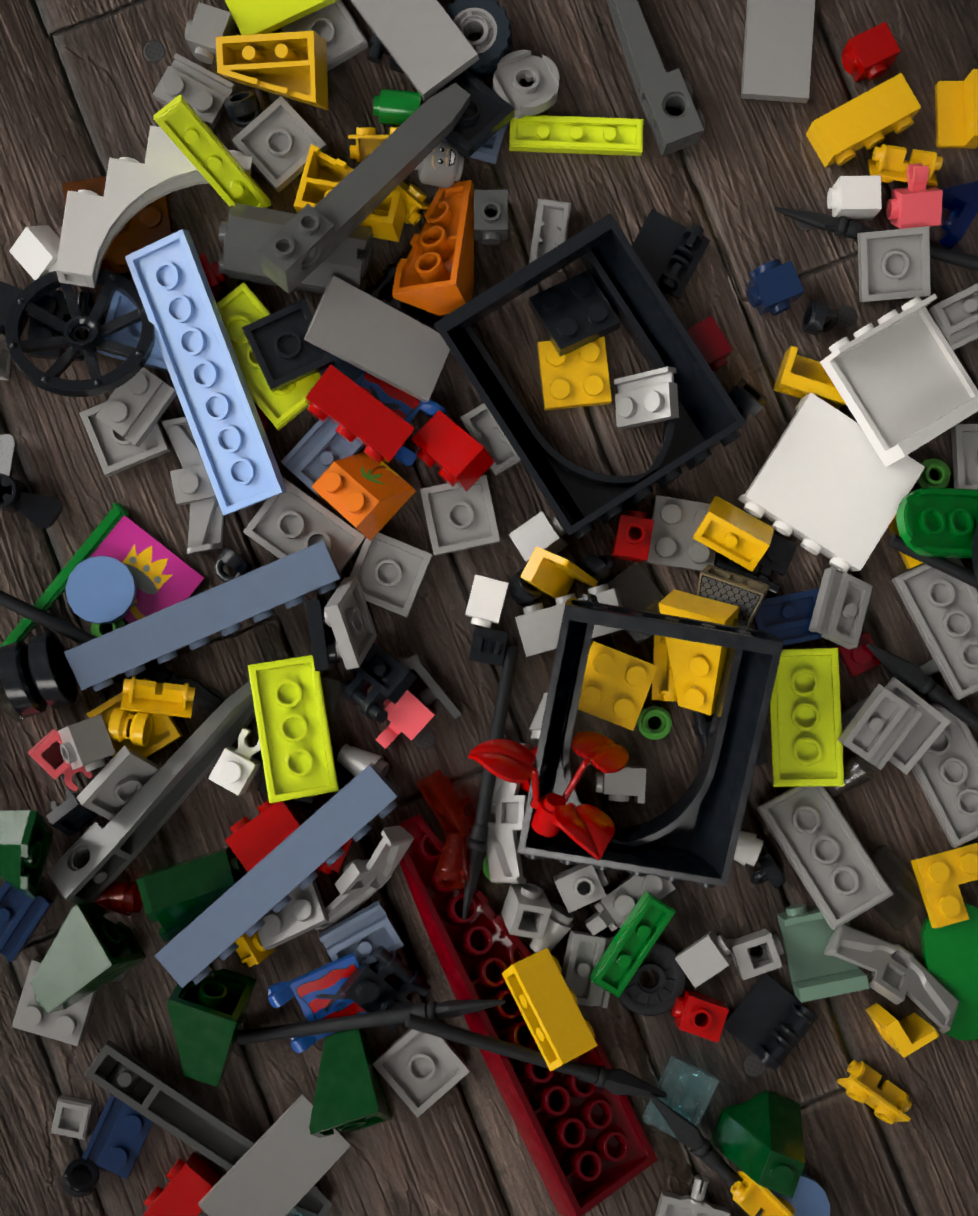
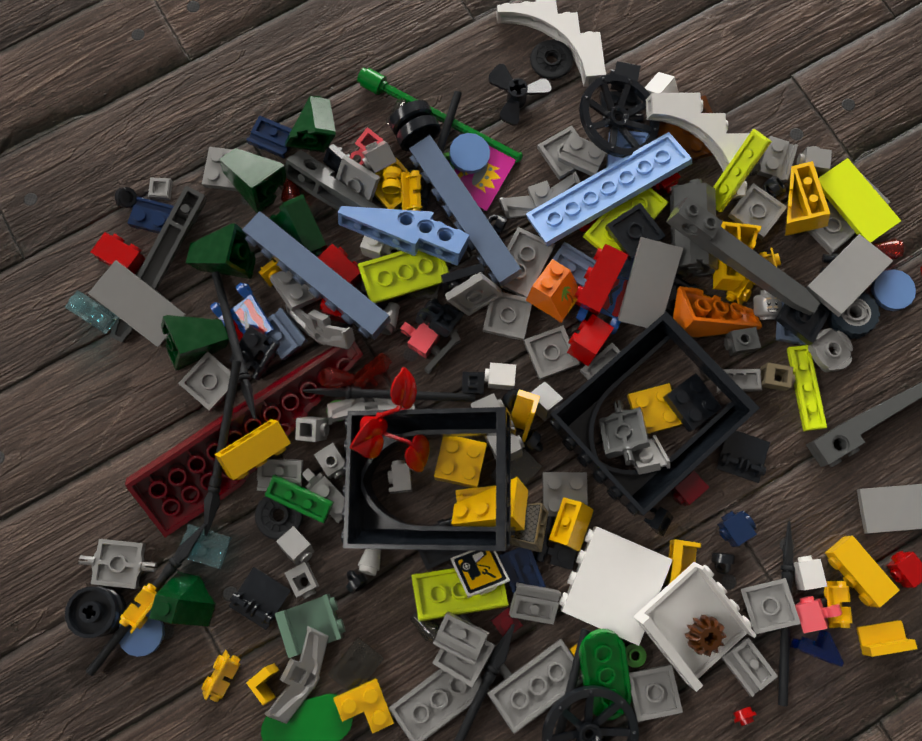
camera: 85 degrees right, 10 degrees down
green brick [373,88,423,126] -> none
light grey cone [530,902,574,953] -> none
red brick [611,510,654,563] -> none
bright green plate [637,706,672,740] -> none
red brick [671,988,729,1043] -> none
light grey tile [757,787,894,930] -> none
none -> medium blue brick [338,206,469,266]
none -> piece [450,550,510,598]
none -> dark grey plate [599,400,651,466]
none -> reddish brown gear [685,615,727,657]
none -> dark tan brick [760,362,795,391]

